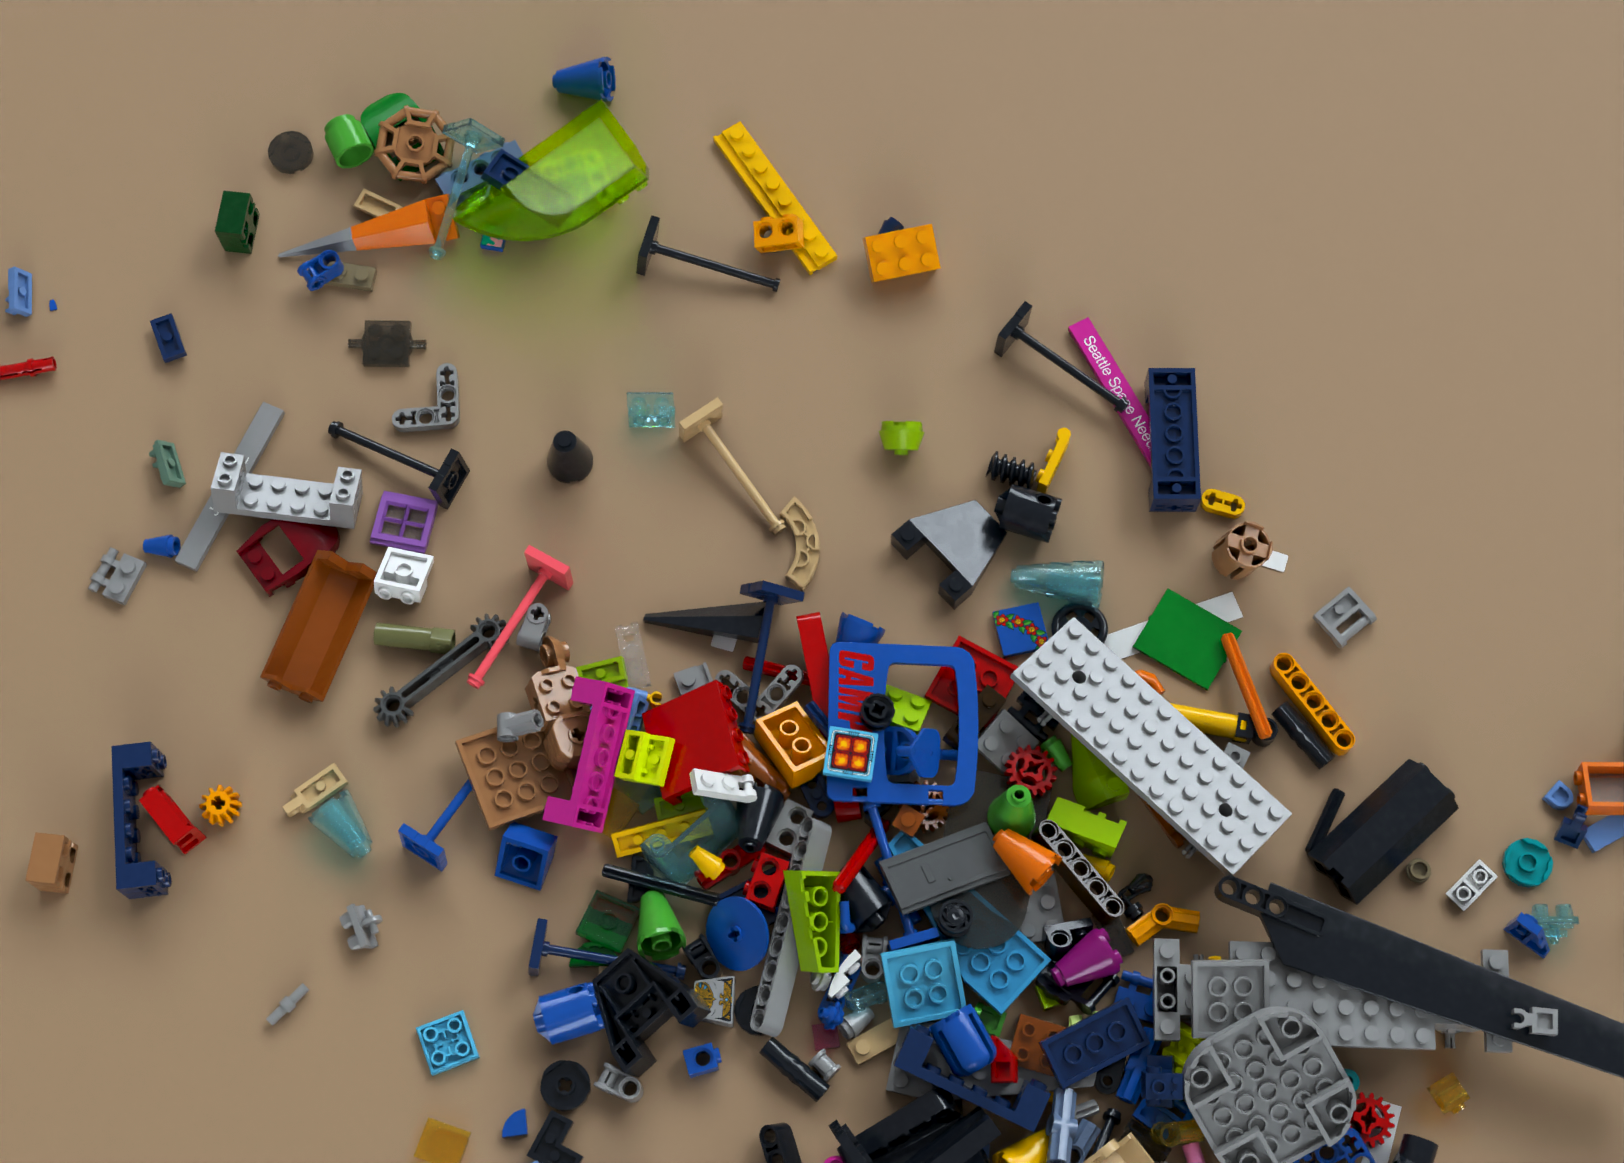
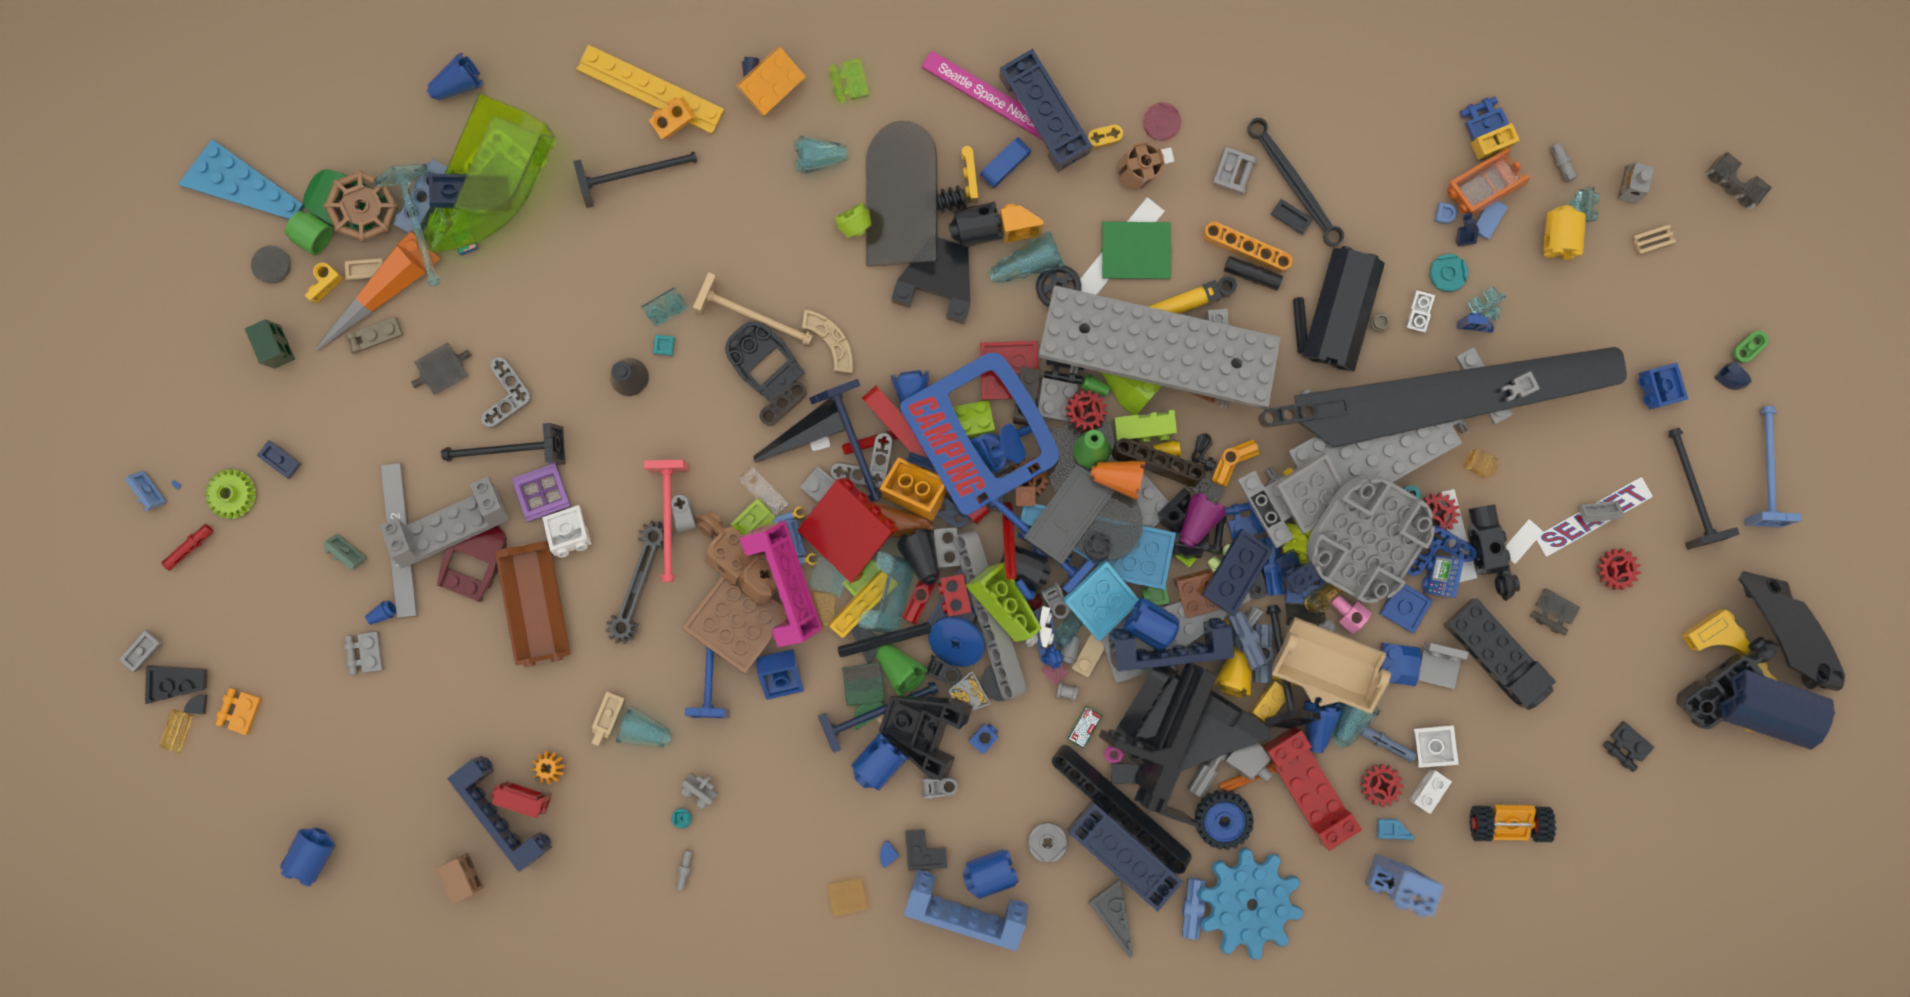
camera: 35 degrees left, 15 degrees up
blue piece [297,250,344,291] -> none
olive piece [373,622,456,654] -> none
medium azure tile [416,1010,480,1076] -> none
light grey piece [497,709,544,742] -> none
black plate [540,1060,591,1112] -> none
neon yellow plate [614,729,675,787] -> none
yellow cone [688,845,726,880] -> none
white plate [689,768,757,803] -> none
black axle [759,1037,830,1102] -> none
tile [822,726,878,783] -> none
black wheel [859,693,895,732] -> none
red tile [991,1036,1018,1083] -> none
blue tile [992,602,1048,658] -> none
black tile [994,301,1130,413] -> none
orange arm [1135,669,1165,695] -> none
orange axle [1221,632,1272,739] -> none
none -> dark azure wing [178,139,305,219]
none -> lime gear [204,469,256,519]
none -> yellow plate [305,263,345,304]
none -> teal tile [653,335,675,356]
none -> teal tile [672,808,692,829]
none -> black slope [725,322,805,402]
none -> dark brown beam [759,381,807,426]
none -> clear light blue cone [794,135,847,174]
none -> clear neon green plate [829,58,869,103]
none -> clear smoke piece [866,120,937,266]
none -> blue beam [980,137,1032,188]
none -> light orange slope [1000,204,1044,244]
none -> tile [1067,706,1103,749]
none -> clear pink tile [1143,102,1181,141]
none -> black piece [1247,118,1344,247]
none -> black tile [1271,199,1313,235]

